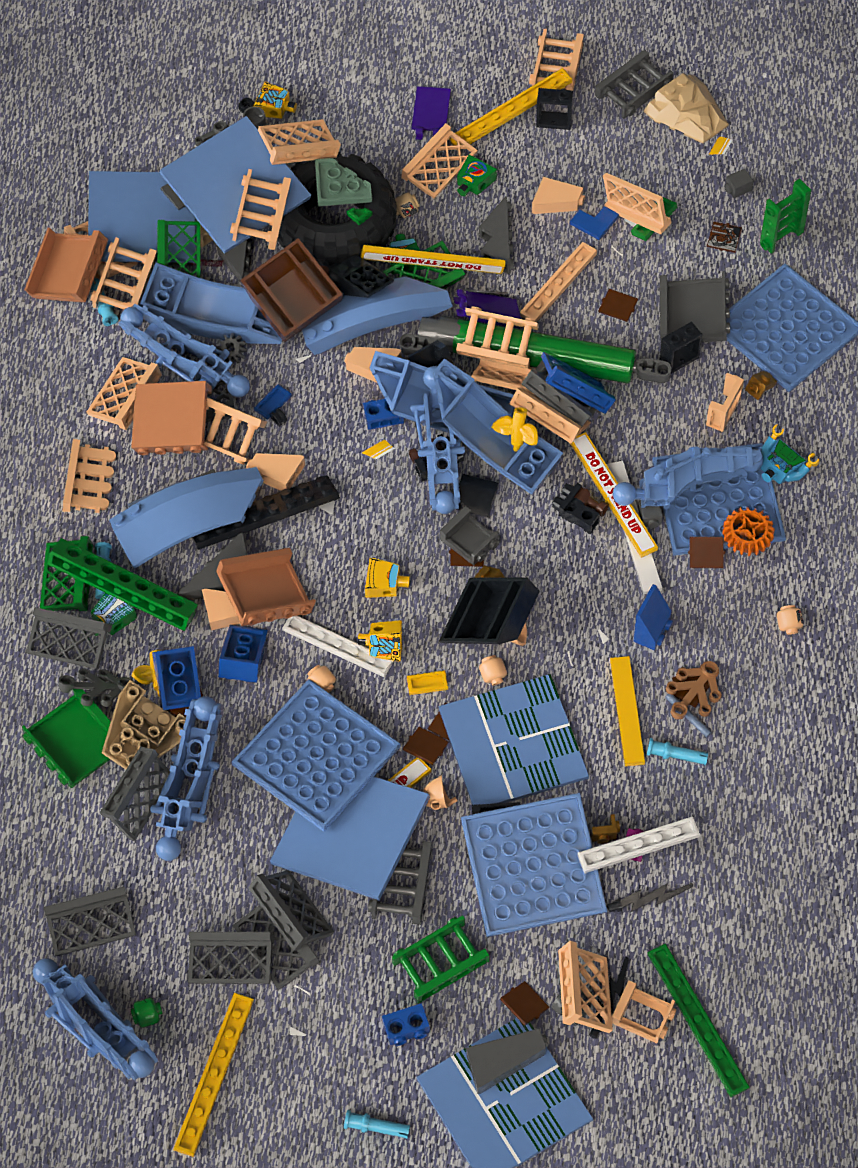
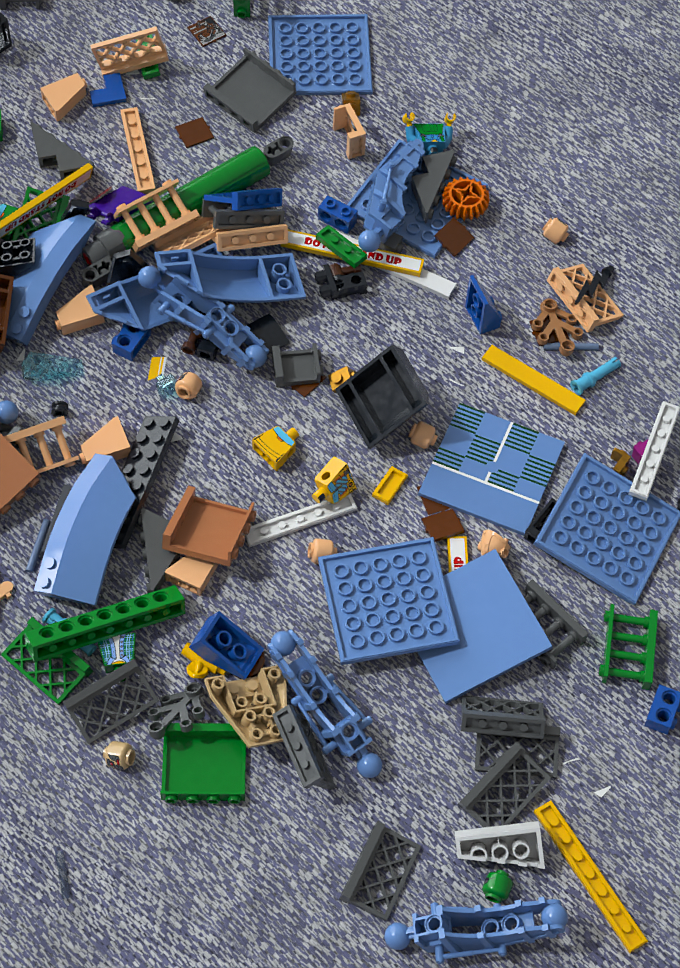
camera: 55 degrees left, 0 degrees up
blue slope [218,625,268,683] -> none
blue tile [254,384,292,420] -> none
yellow plant [491,407,538,452] -> none
black window [659,321,702,374] -> none
none -> clear light blue slope [21,352,84,382]
none -> black plate [61,199,89,221]
none -> tan head [103,741,136,770]
none -> clear light blue tile [155,373,176,399]
none -> light nougat head [175,372,202,400]
none -> green plate [316,225,367,269]
none -> blue brick [318,195,358,234]
none -> dark grey slope [411,150,457,224]
none -> white wedge [455,821,545,869]
none -> light nougat fence [547,264,624,333]
none -> black piece [574,265,614,305]

